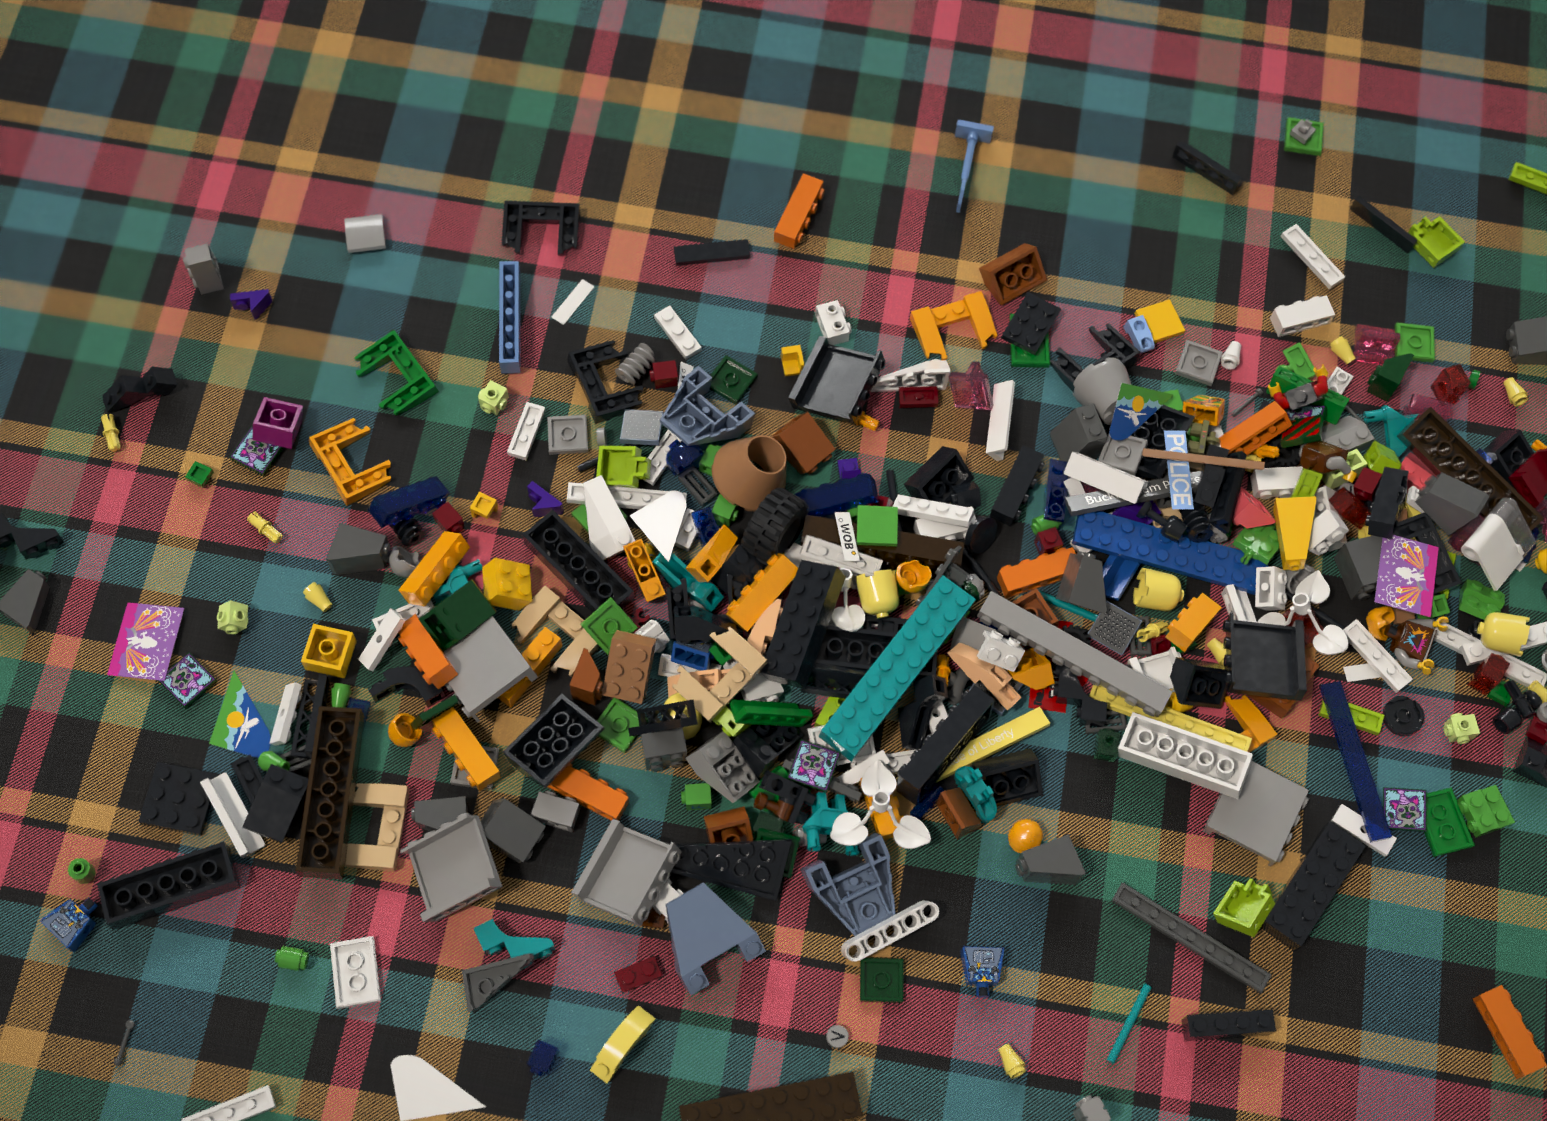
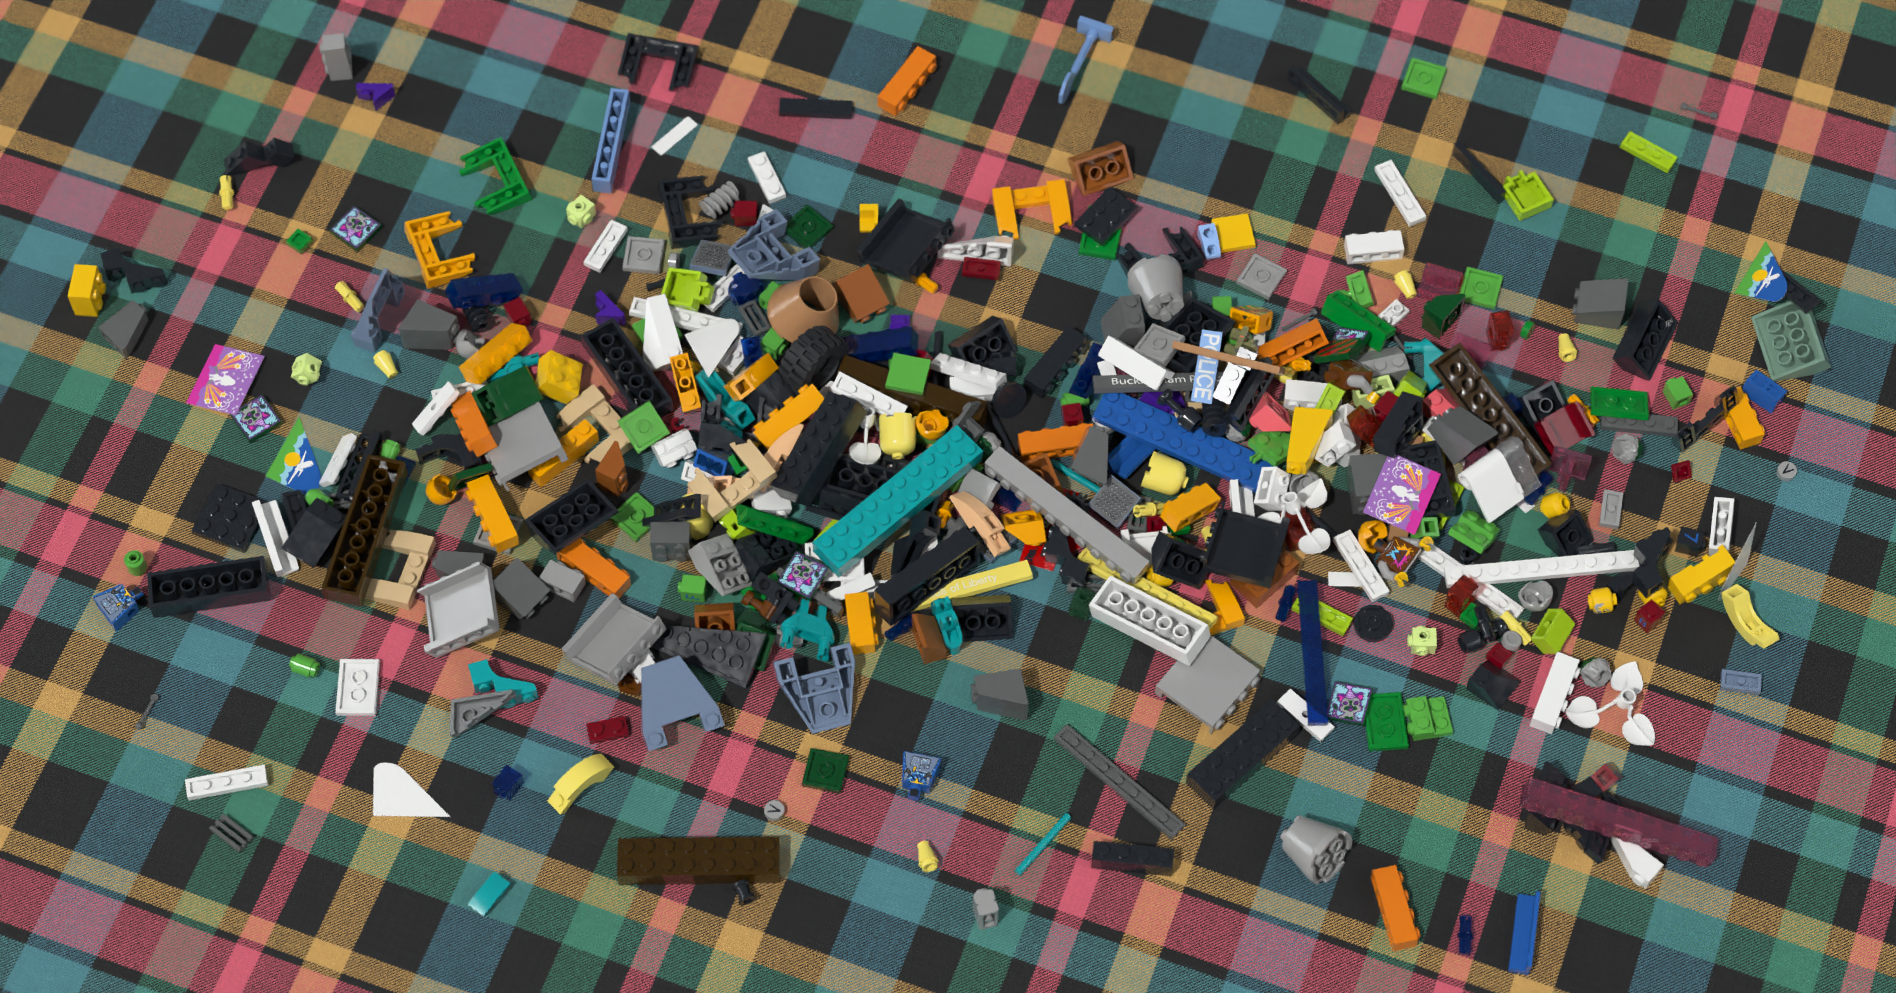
camera: 15 degrees right, 5 degrees down
magenta brick [253,397,303,449] -> none
yellow brick [301,624,357,678] -> none
light grey slope [345,214,386,253] -> none
yellow panel [470,492,499,519] -> none
medium nougat brick [602,630,657,704] -> none
white brick [815,300,852,345] -> none
white plant [830,760,931,849] -> none
white sticker [835,512,860,561] -> none
white beam [841,900,939,962] -> none
clear pink bracket [948,361,994,410] -> none
white bracket [977,630,1025,672] -> none
white panel [986,380,1015,461] -> none
light orange hair [1008,819,1043,853] -> none
sticker [1109,383,1173,440] -> none
lime piece [1213,878,1275,937] -> none
white cone [1221,341,1241,370] -> none
torso [1268,364,1328,412] -> none
light grey tile [1289,119,1316,144] -> none
light yellow cylinder [1477,612,1530,657] -> none
none -> sand blue wedge [351,268,405,353]
none -> clear blue axle [1275,585,1297,622]
none -> light grey cone [1281,815,1352,885]

